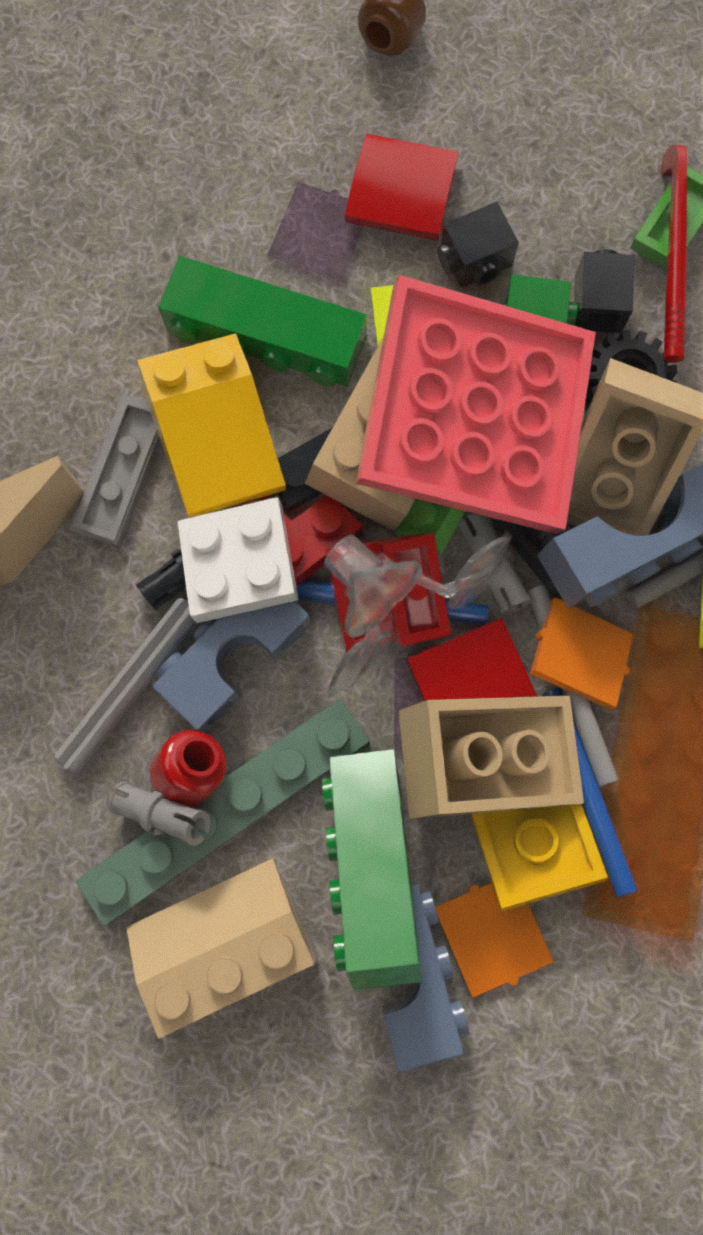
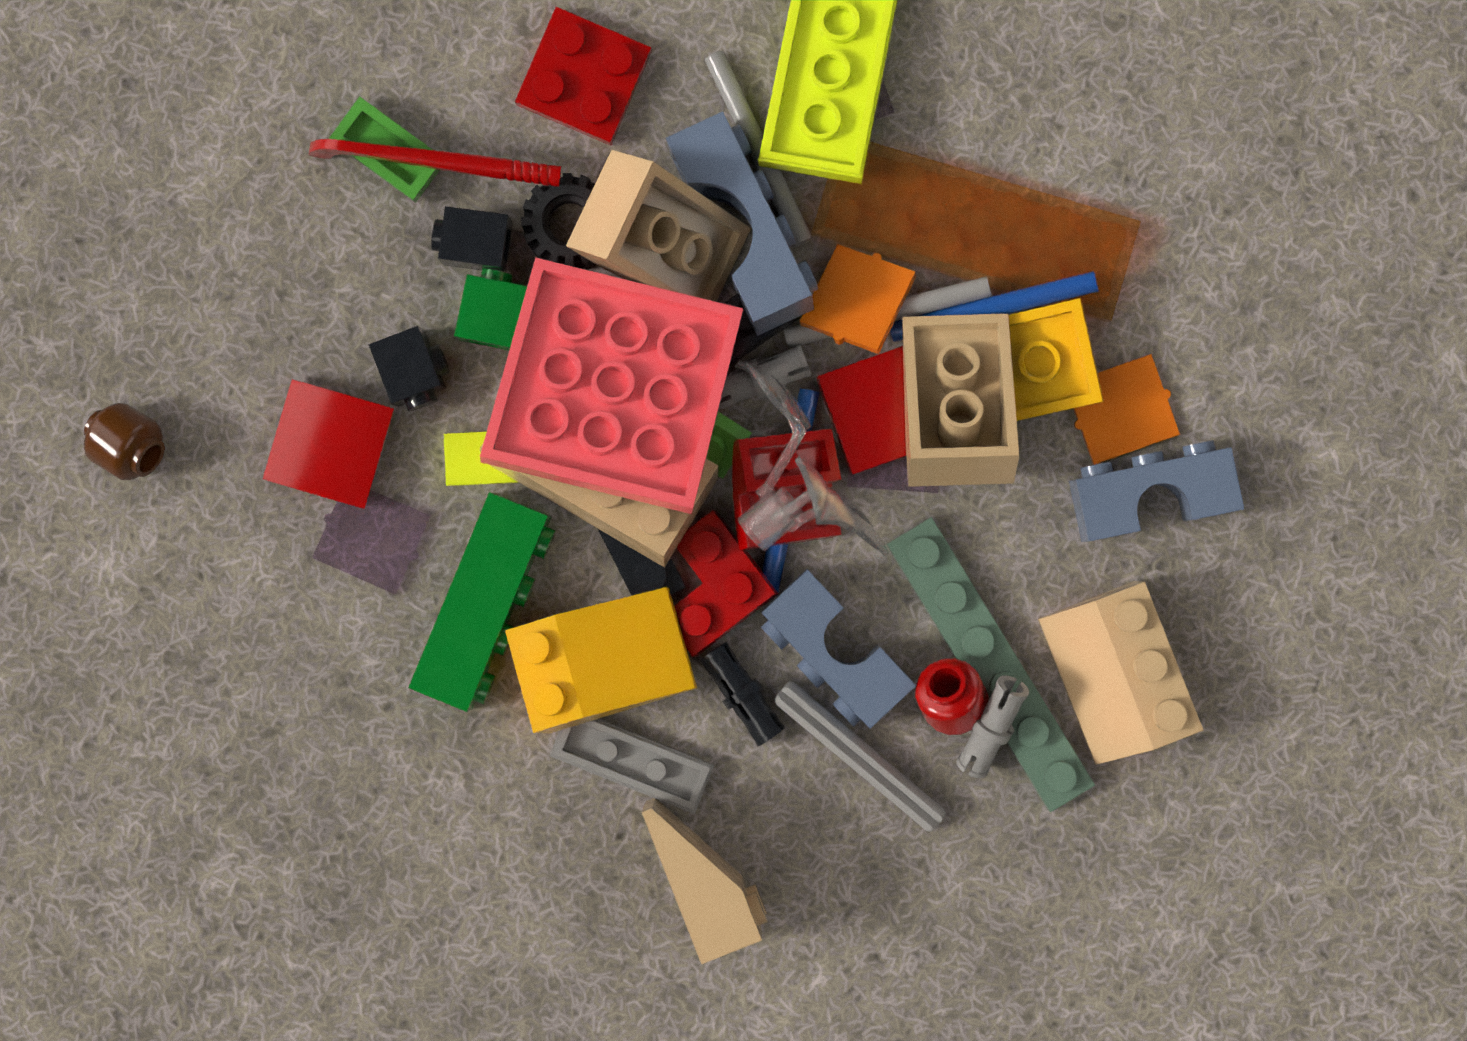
camera: 90 degrees left, 10 degrees up
white plate [177,497,299,623] -> none
brick [322,749,423,990] -> none

